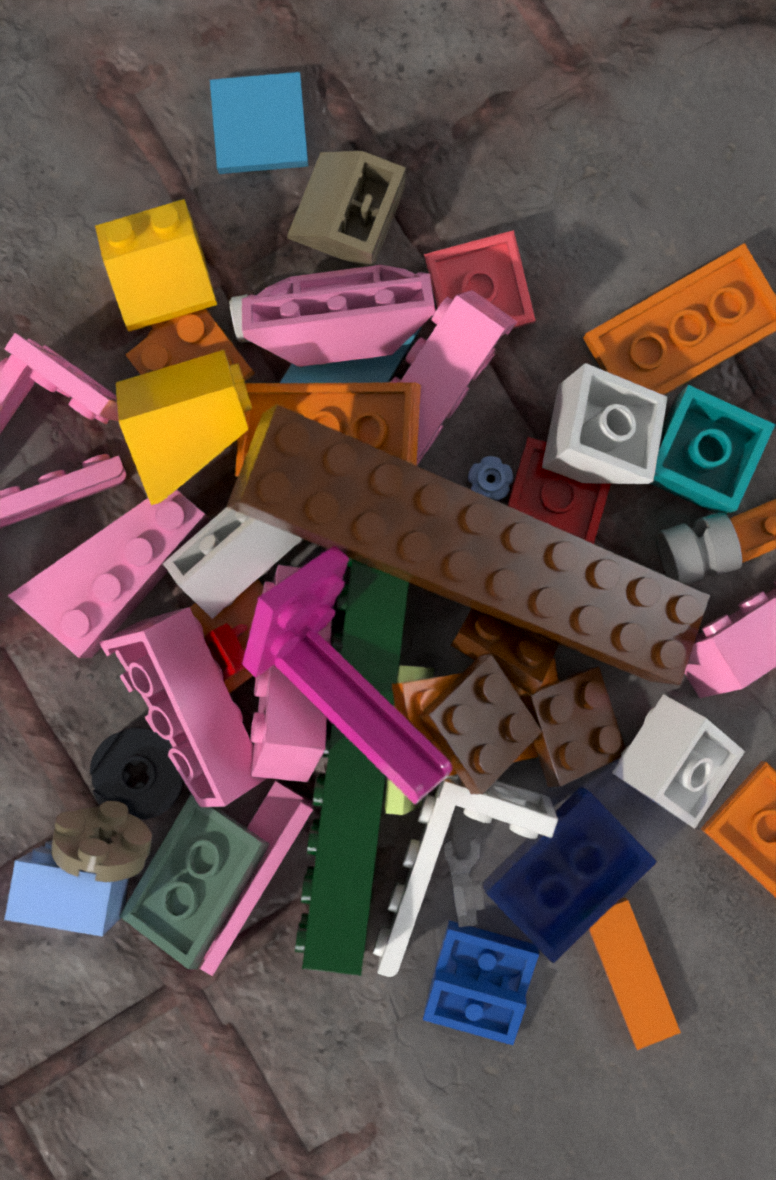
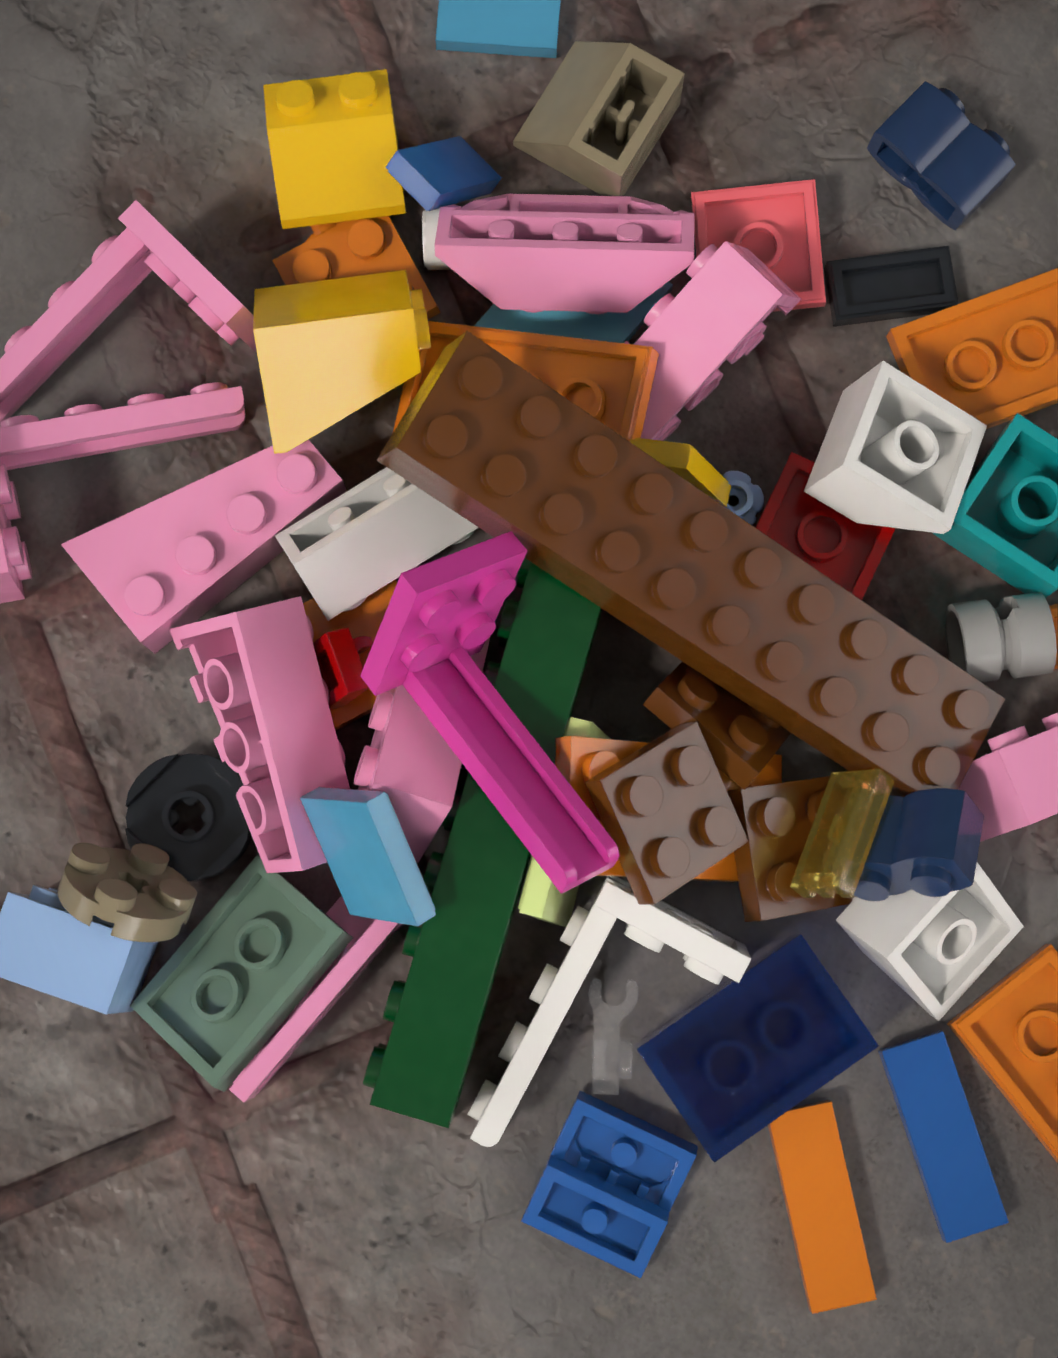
camera: 10 degrees right, 5 degrees down
none -> dark azure tile [300,787,436,926]
none -> blue tile [386,136,502,211]
none -> yellow tile [630,437,731,507]
none -> clear yellow tile [790,769,895,898]
none -> black tile [824,246,959,327]
none -> dark blue brick [831,788,984,901]
none -> dark blue brick [867,81,1016,231]
none -> blue tile [878,1031,1009,1243]

